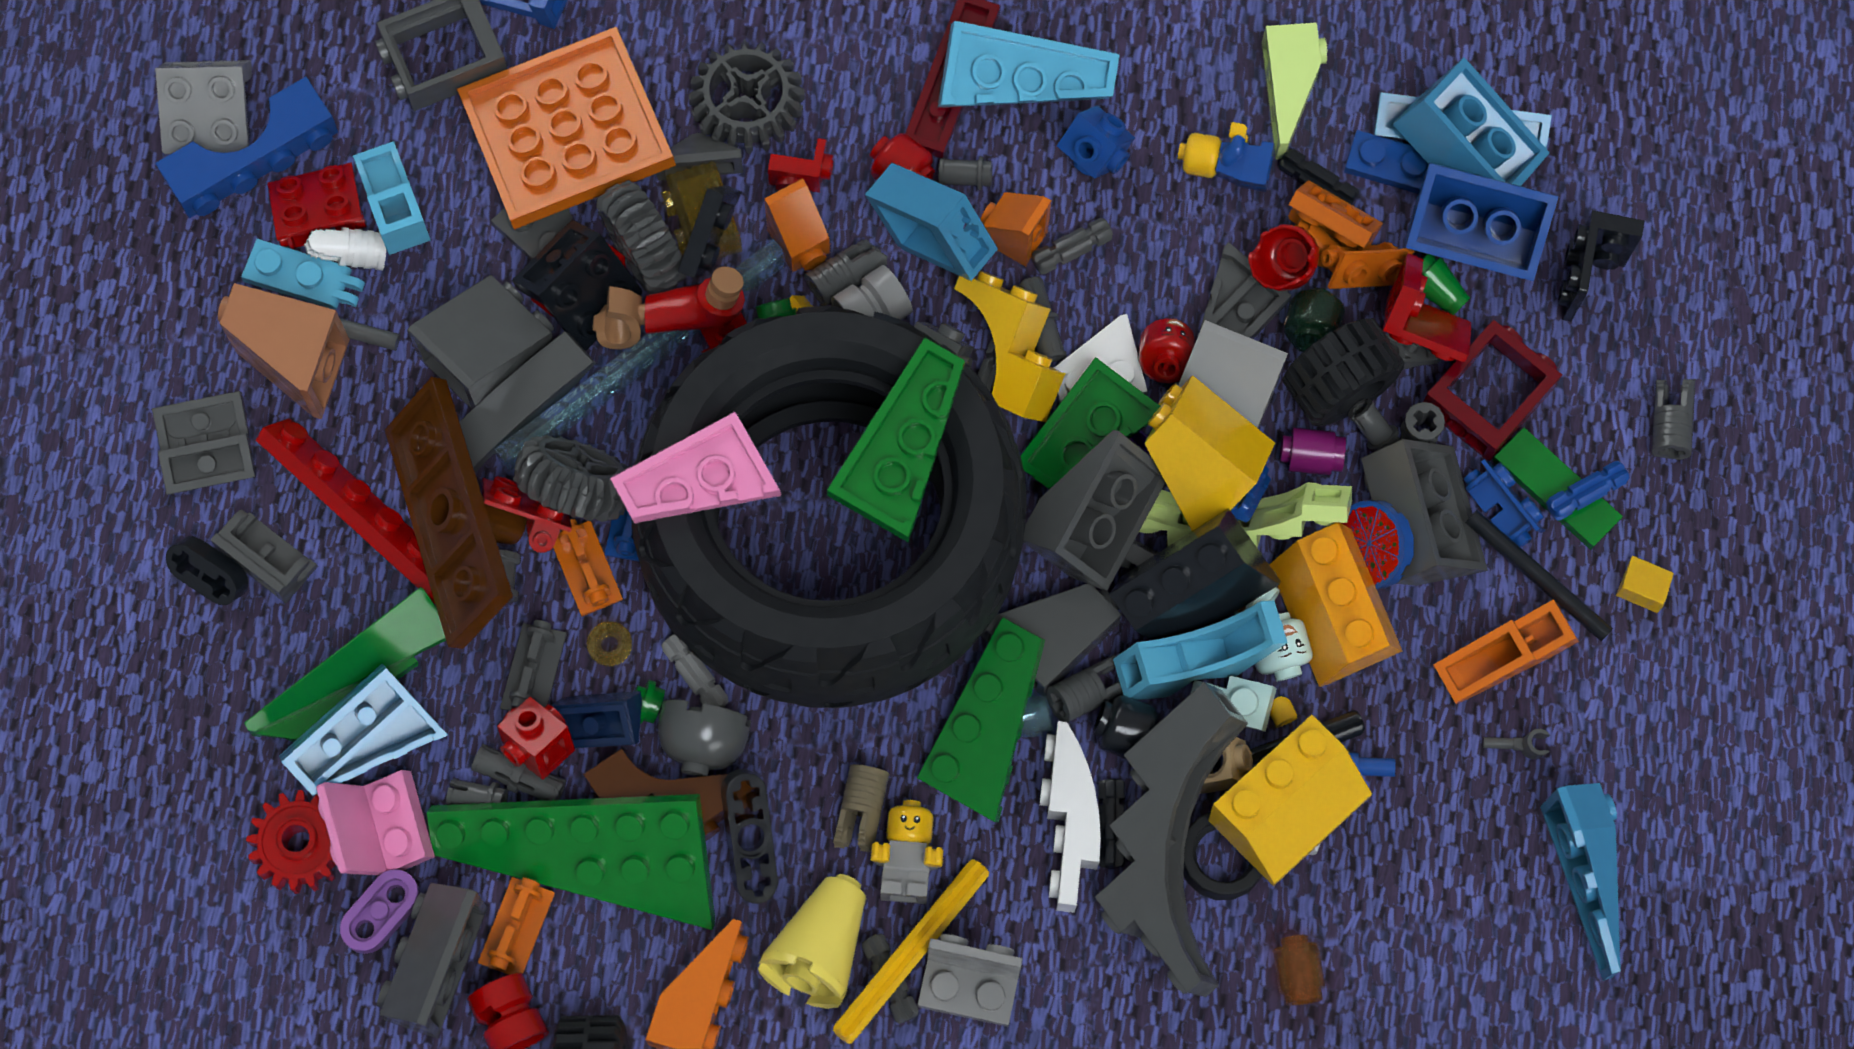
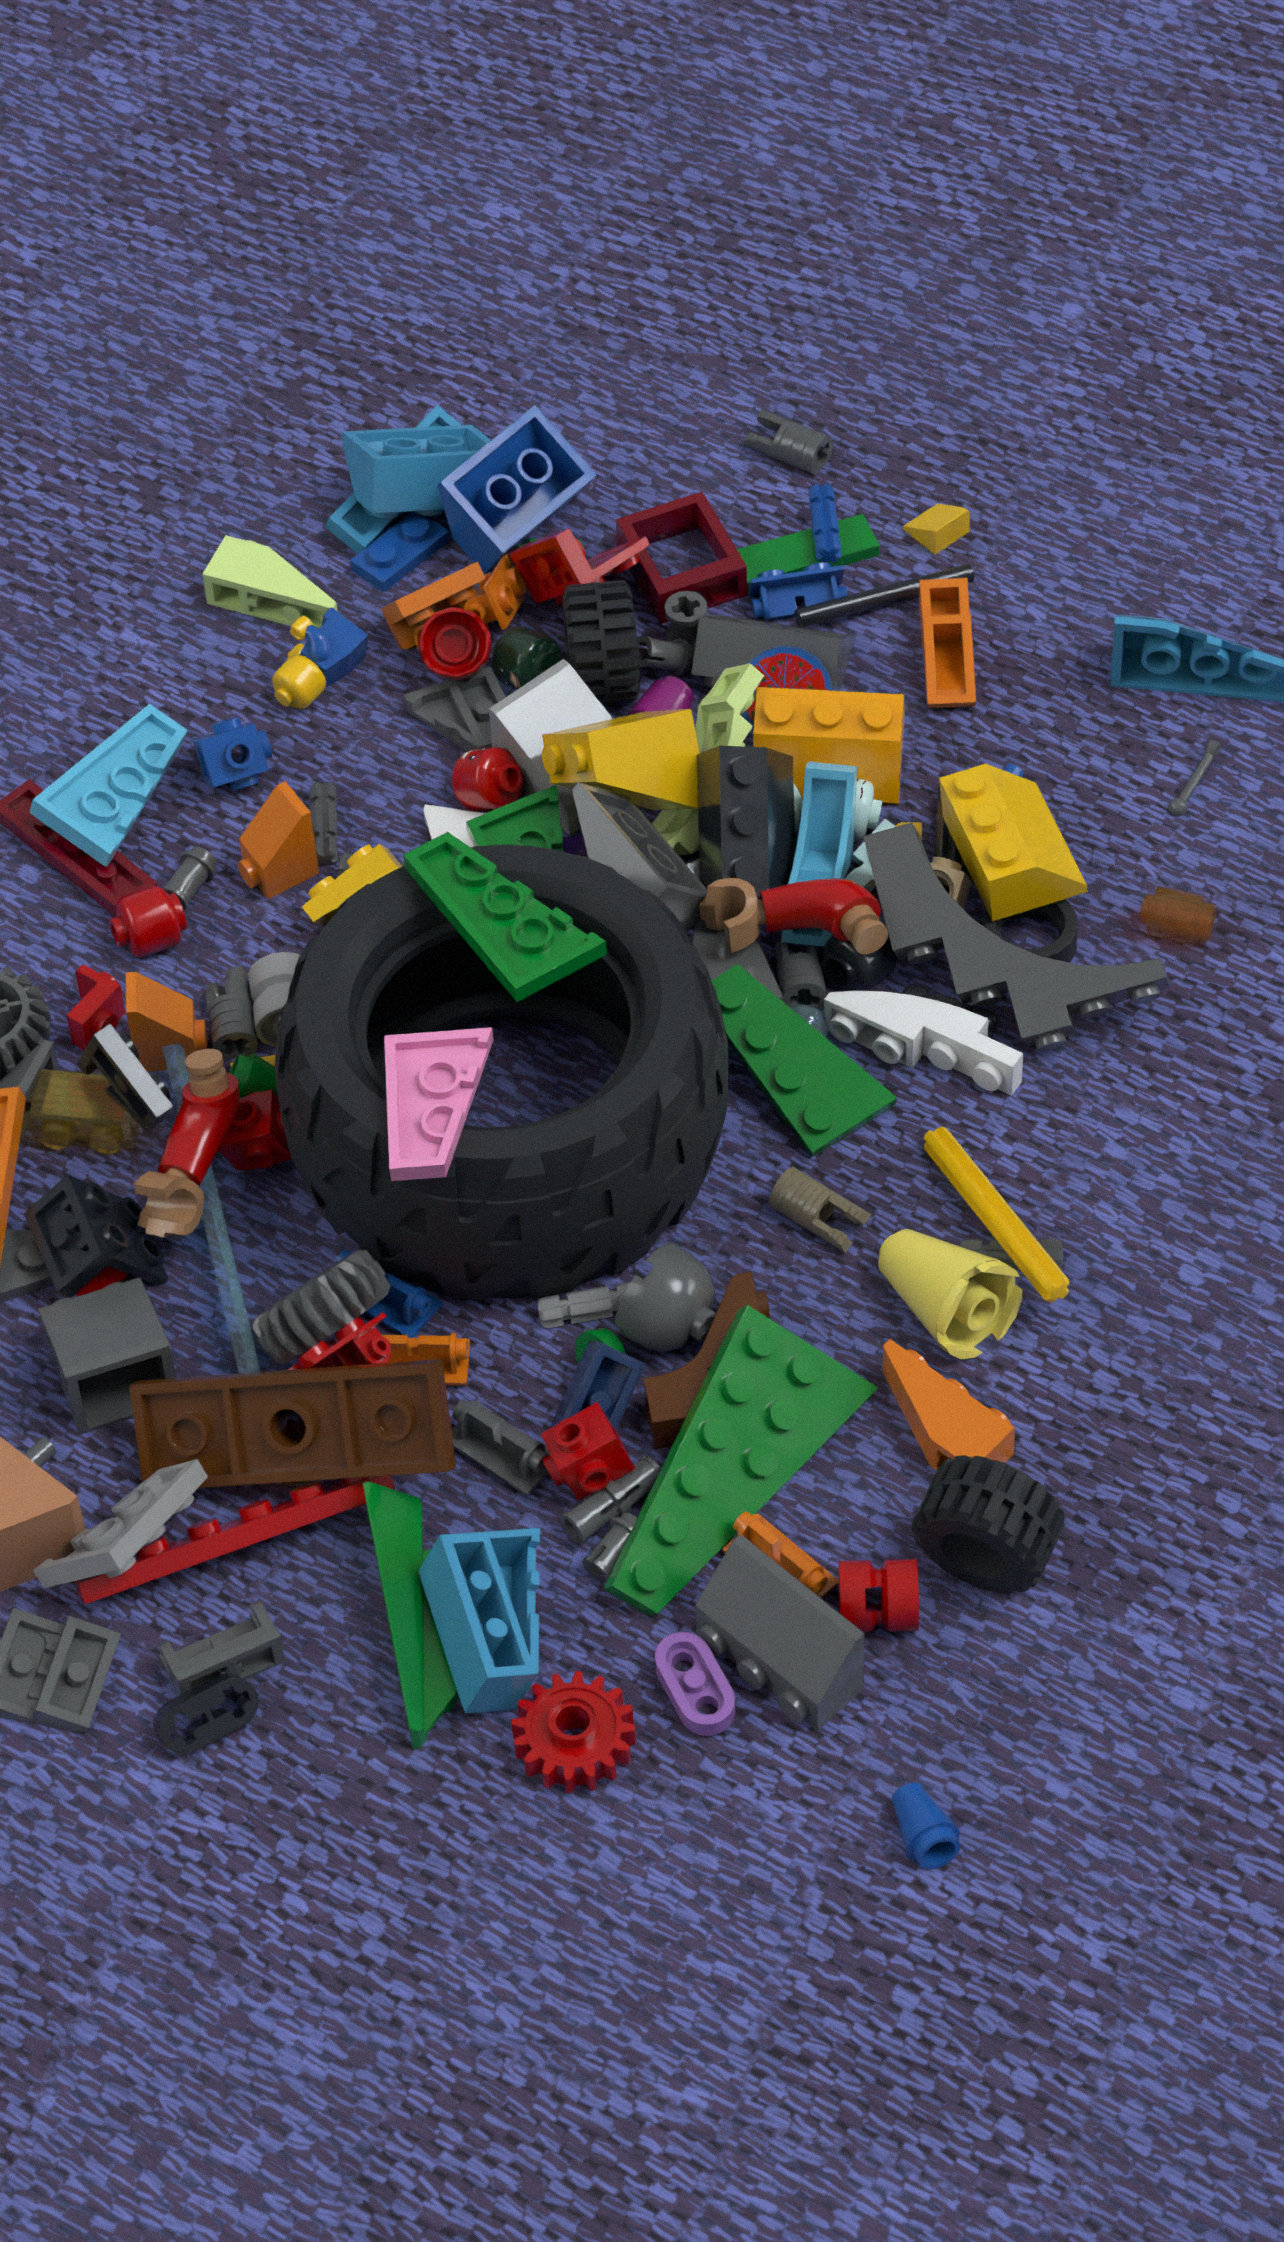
camera: 60 degrees left, 20 degrees down
bright pink bracket [316,770,435,876] -> none
dark grey slope [459,331,596,473] -> none
clear yellow plate [587,621,632,667] -> none
dark grey gear [597,180,686,294] -> none
black beam [721,769,778,904] -> none
dark azure window [865,163,998,281] -> none
piece [870,800,944,904] -> none
light grey bracket [918,934,1023,1027] -> none
black axle [1279,149,1359,205] -> none
dark grey hand [1483,729,1550,759] -> none
black bracket [1557,210,1645,322] -> none
none -> light grey wing [33,1459,208,1588]
none -> piece [699,878,888,954]
none -> dark grey hinge [1168,739,1222,816]

